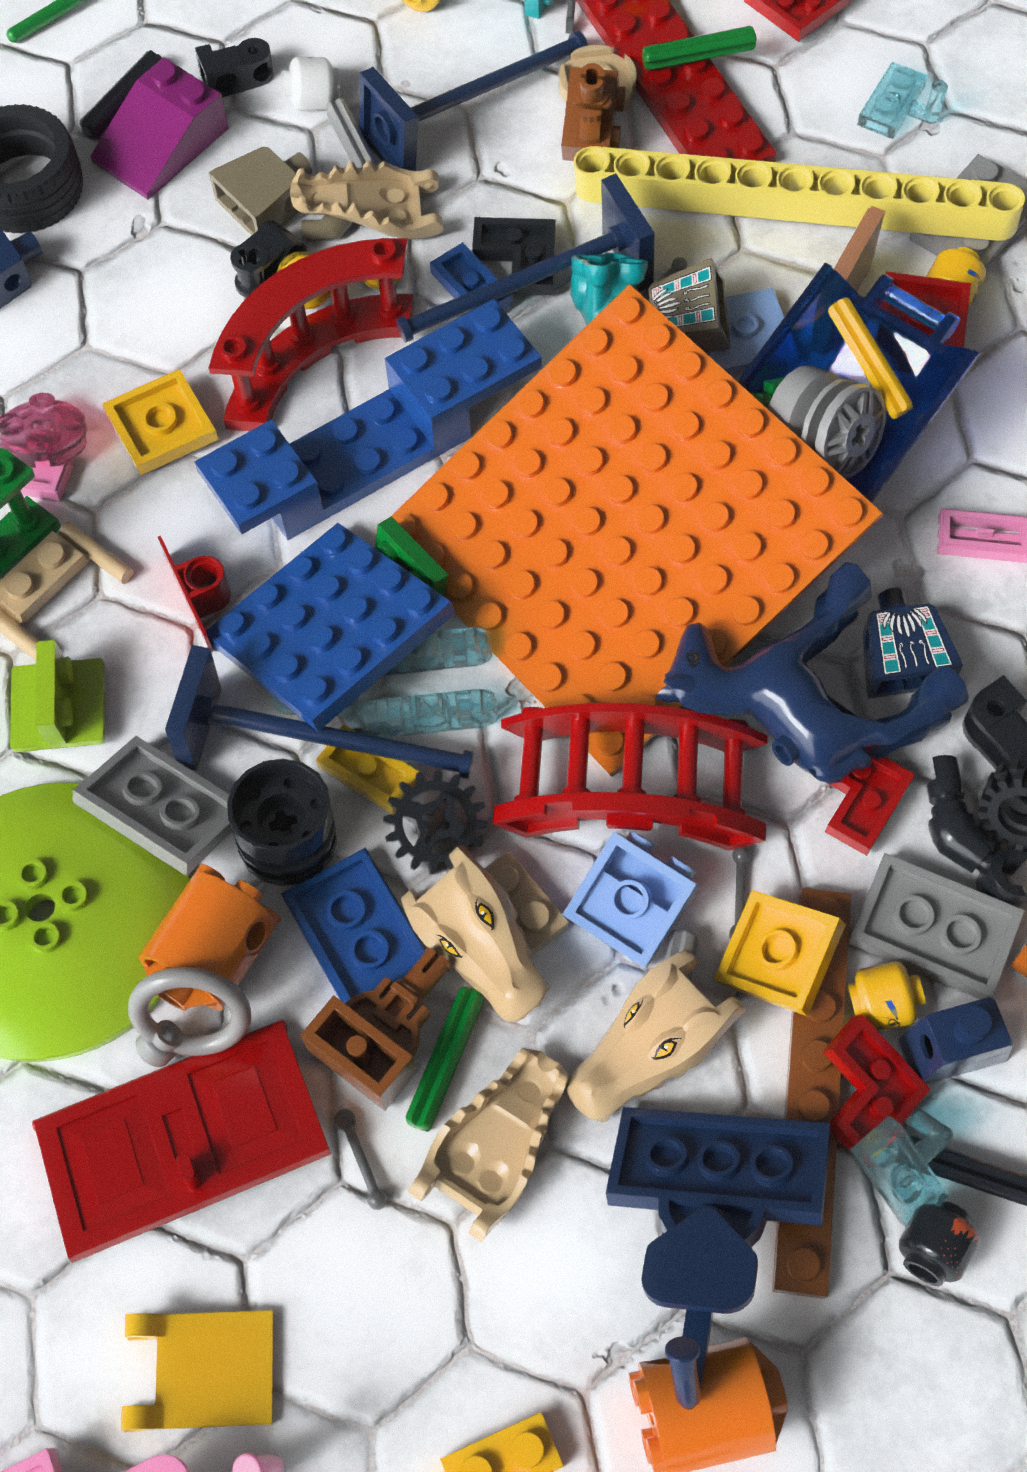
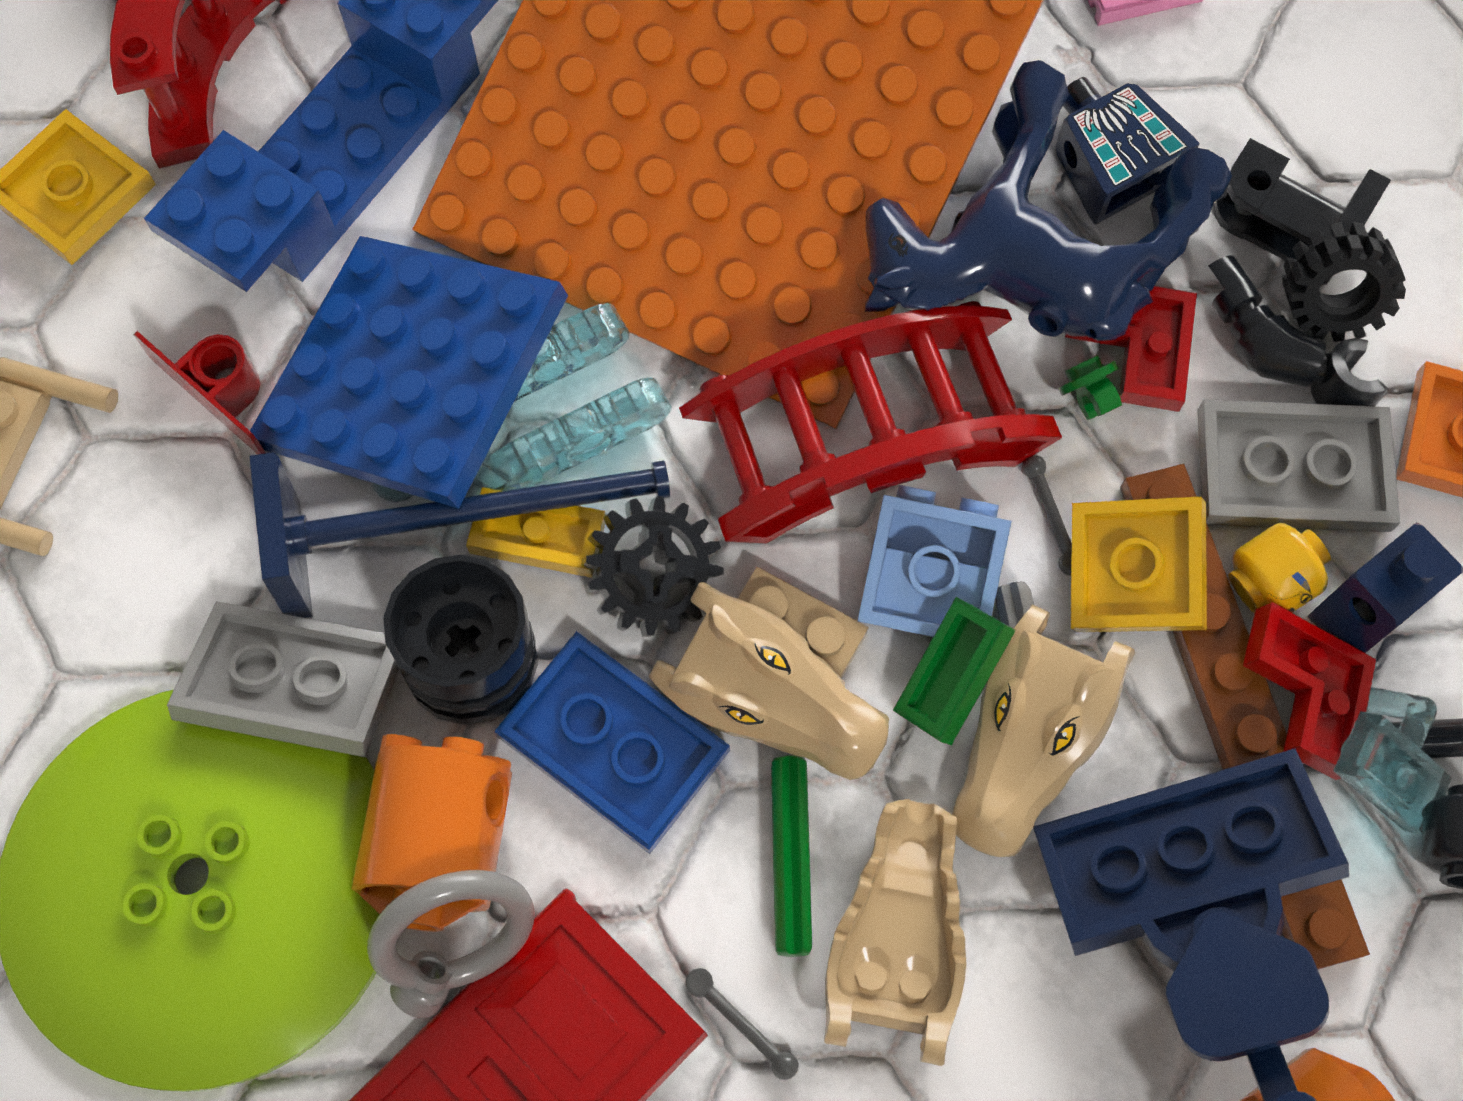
camera: 25 degrees left, 5 degrees up
lime bracket [10,640,105,753] -> none
dark orange brick [301,947,452,1111] -> none
green plate [375,516,449,596] -> none
none -> green tile [893,597,1016,746]
none -> green plate [1058,355,1122,420]

